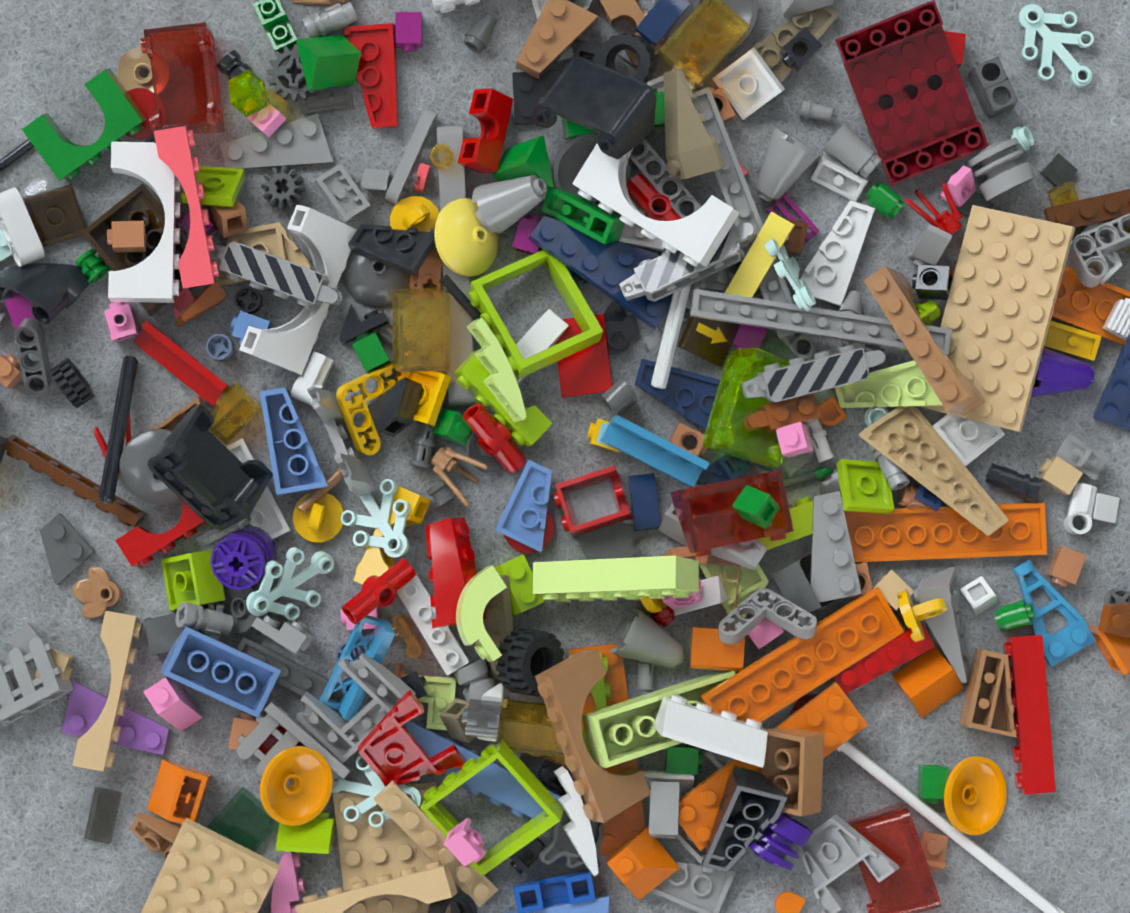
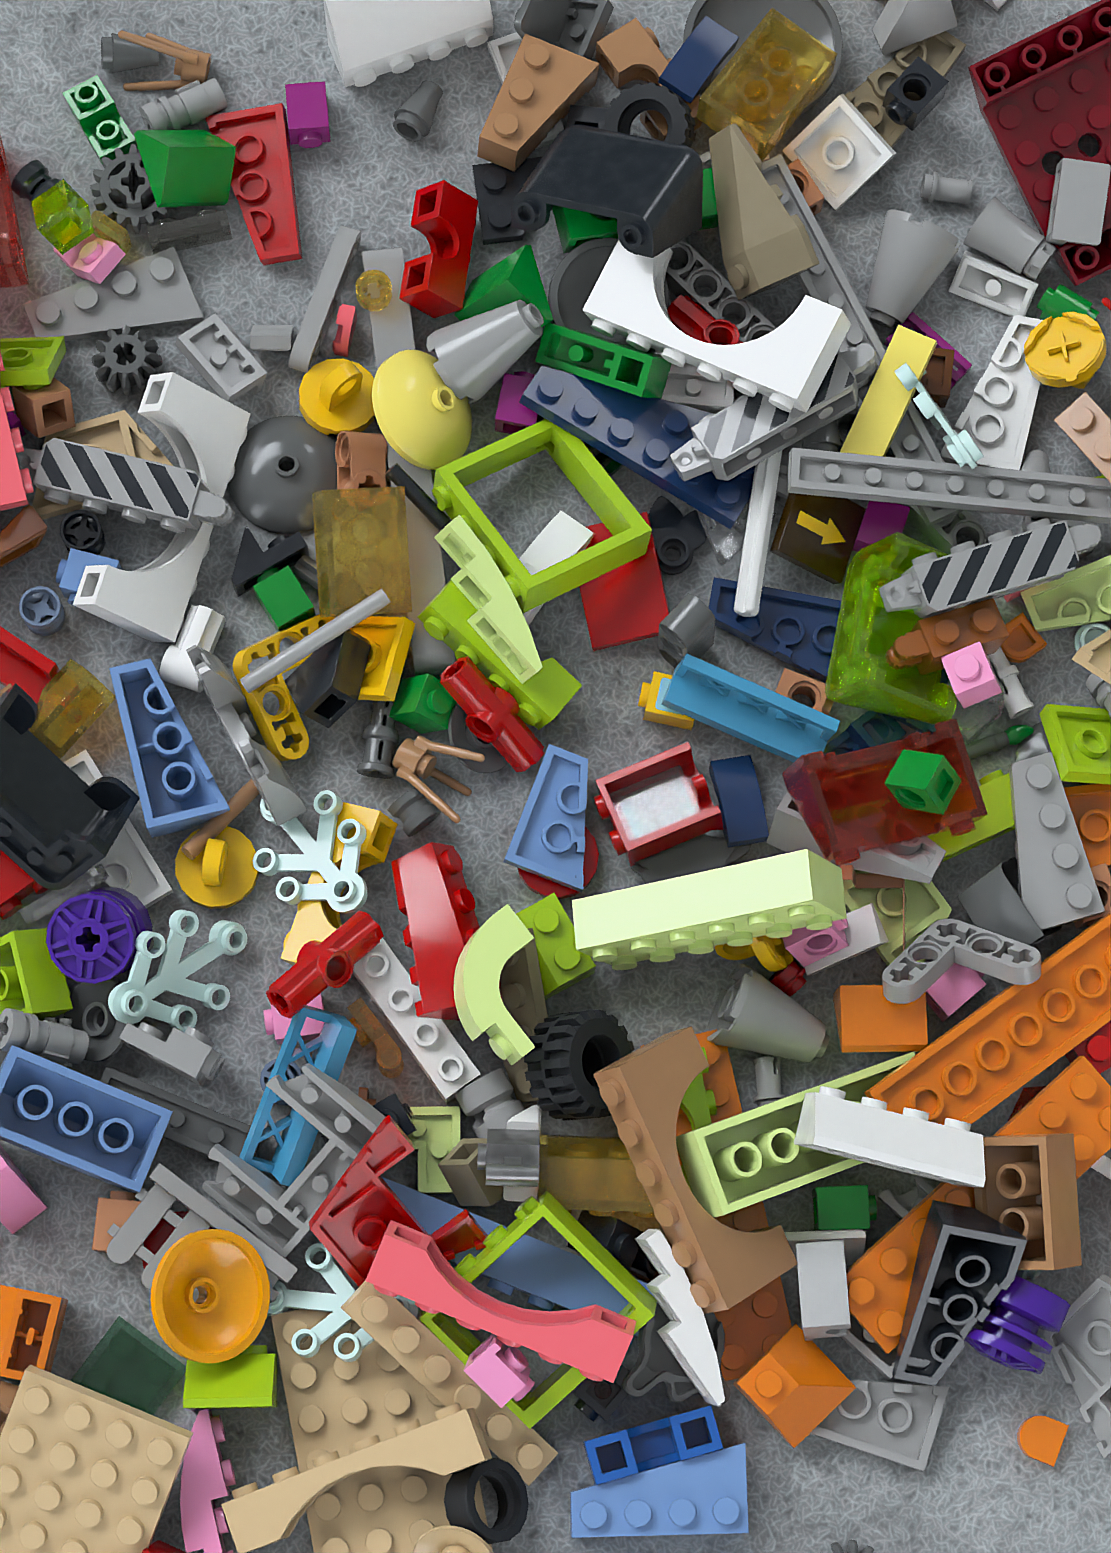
camera: 10 degrees left, 10 degrees down
black wing [348,224,436,276] -> none
none -> light grey bar [240,588,391,693]
none -> coral arch [366,1220,636,1383]
none -> yellow tile [1024,312,1107,389]
none -> light grey panel [1046,158,1111,247]

